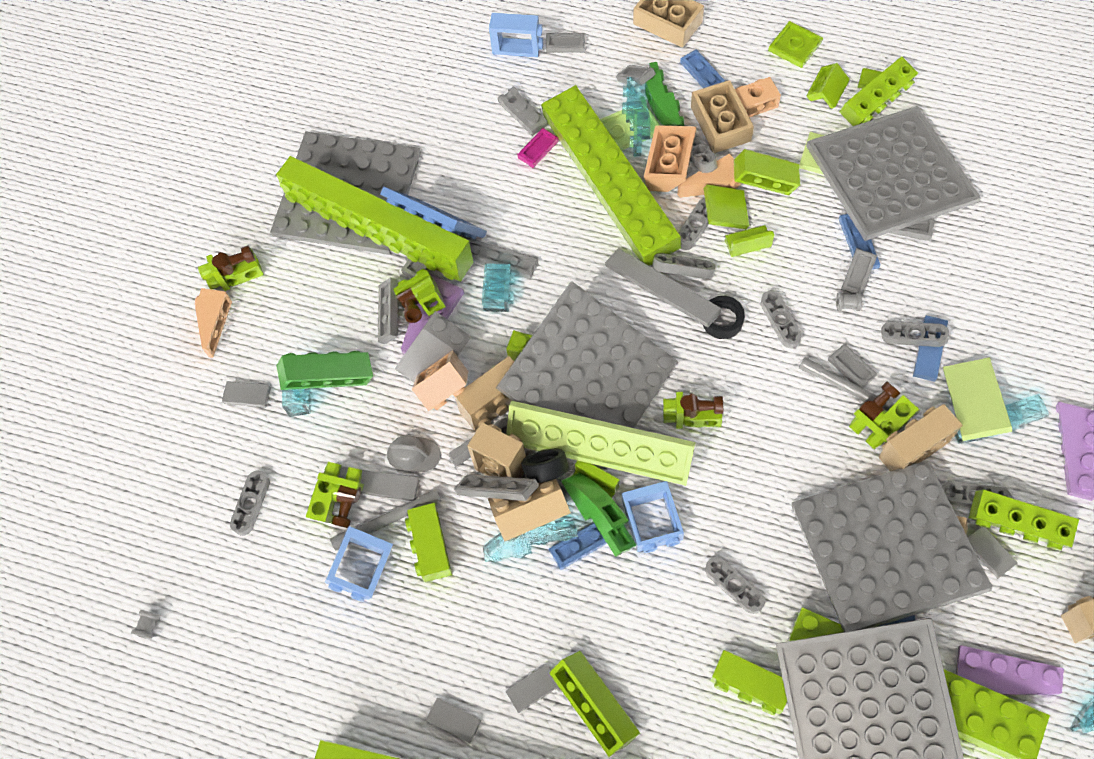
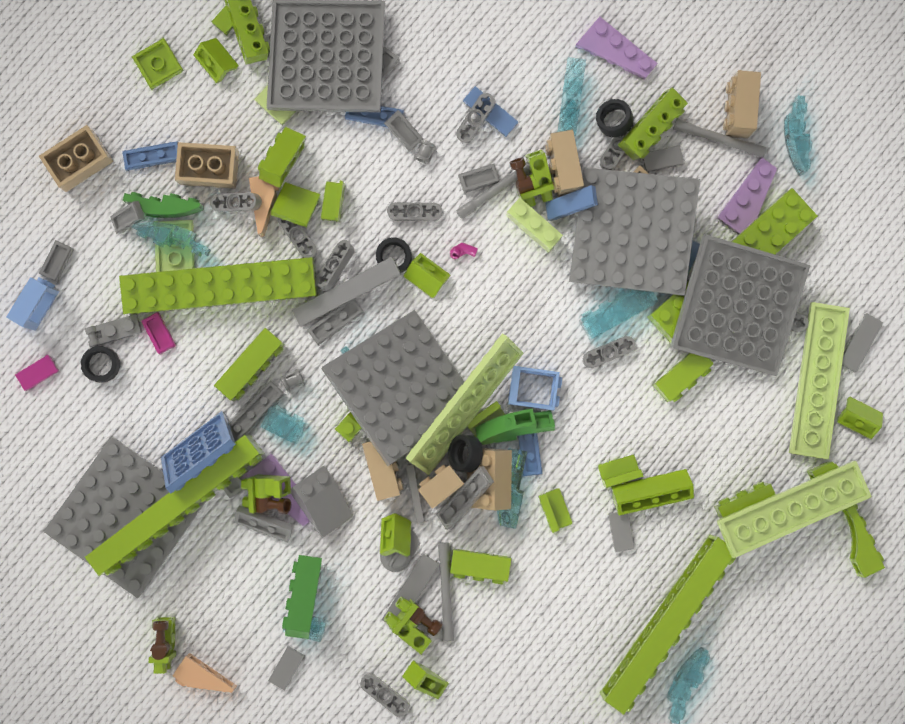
camera: 75 degrees left, 20 degrees up
light blue window [324,526,393,602] -> none
light nougat brick [412,350,468,411] -> none
light grey tile [425,697,481,744] -> none
light nougat slope [644,125,696,192] -> none
lime hips [663,392,723,429] -> none
light nougat brick [735,77,781,118] -> none
yellowish green tile [943,357,1012,441] -> none
none -> dark pink tile [15,355,59,391]
none -> black tyre [81,346,120,383]
none -> lime brick [213,328,285,402]
none -> light grey bush [280,369,305,392]
none -> light grey tile [307,299,364,346]
none -> lime panel [380,513,411,557]
none -> lime slope [402,660,449,700]
none -> lime panel [404,253,451,298]
none -> dark pink arm [450,243,478,259]
none -> yellowish green brick [506,198,563,253]
none -> lime panel [538,488,572,533]
none -> medium blue tile [546,185,598,221]
none -> clear light blue brick [579,290,659,340]
none -> black tyre [596,99,634,138]
none -> lime panel [598,455,644,488]
none -> light grey piece [673,119,767,158]

